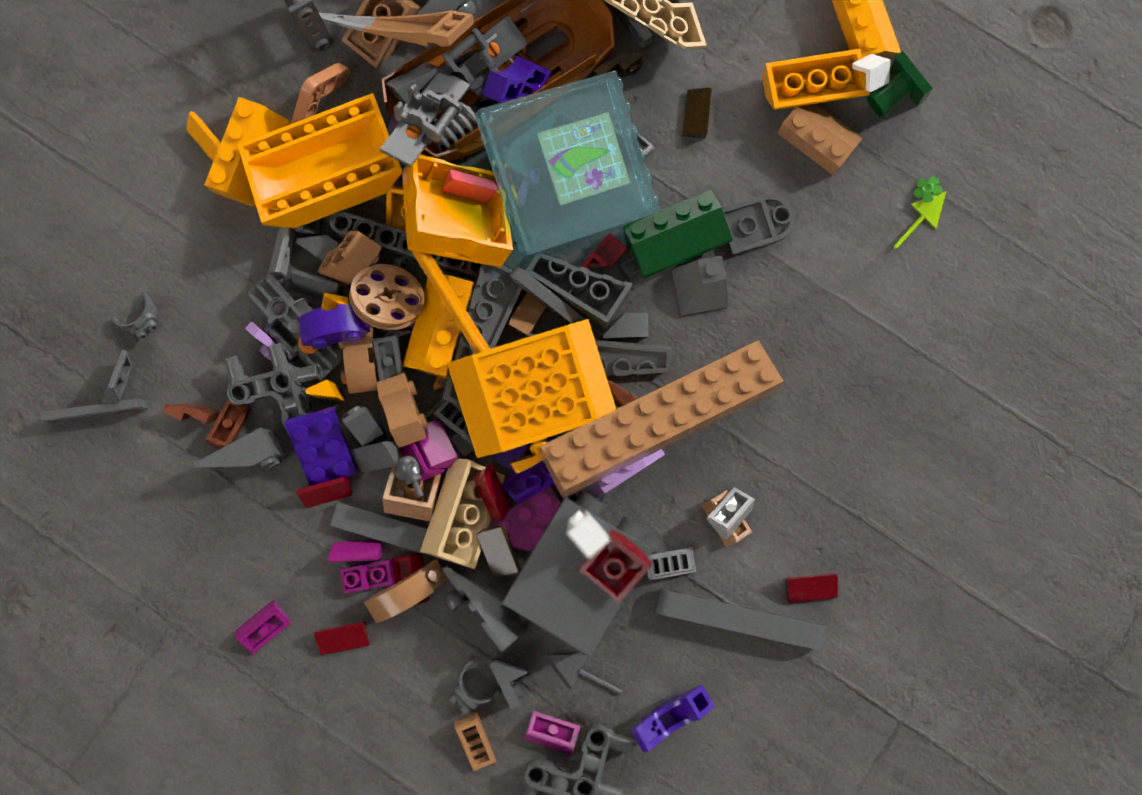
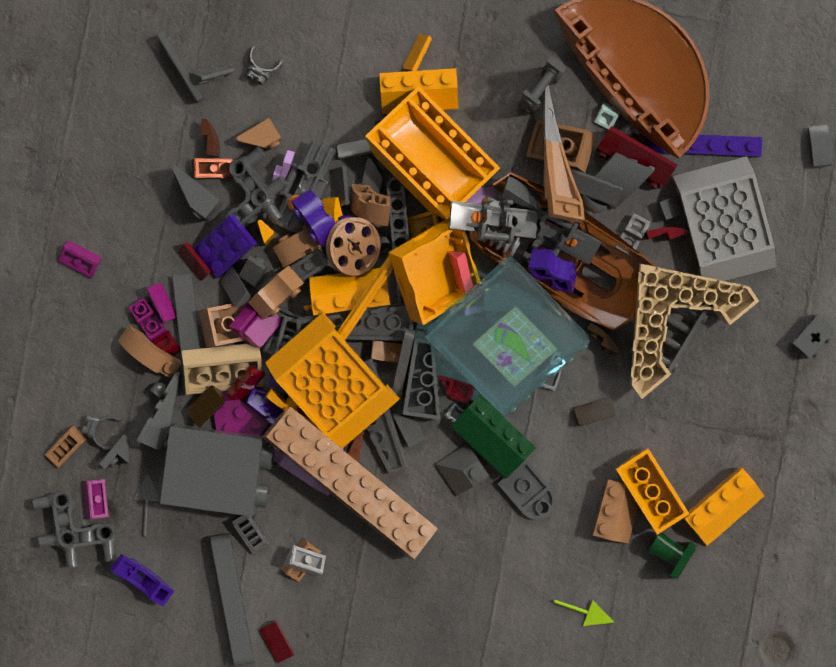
camera: 65 degrees right, 5 degrees up
nougat beam [291,63,350,124] -> none
dark red slope [314,621,370,655] -> none
dark grey piece [395,456,424,498] -> none
white brick [567,510,610,558] -> none
dark red slope [578,530,652,604] -> none
white panel [852,54,890,92] -> none
bright green plant [914,177,942,203] -> none
none -> medium nougat slope [236,118,282,150]

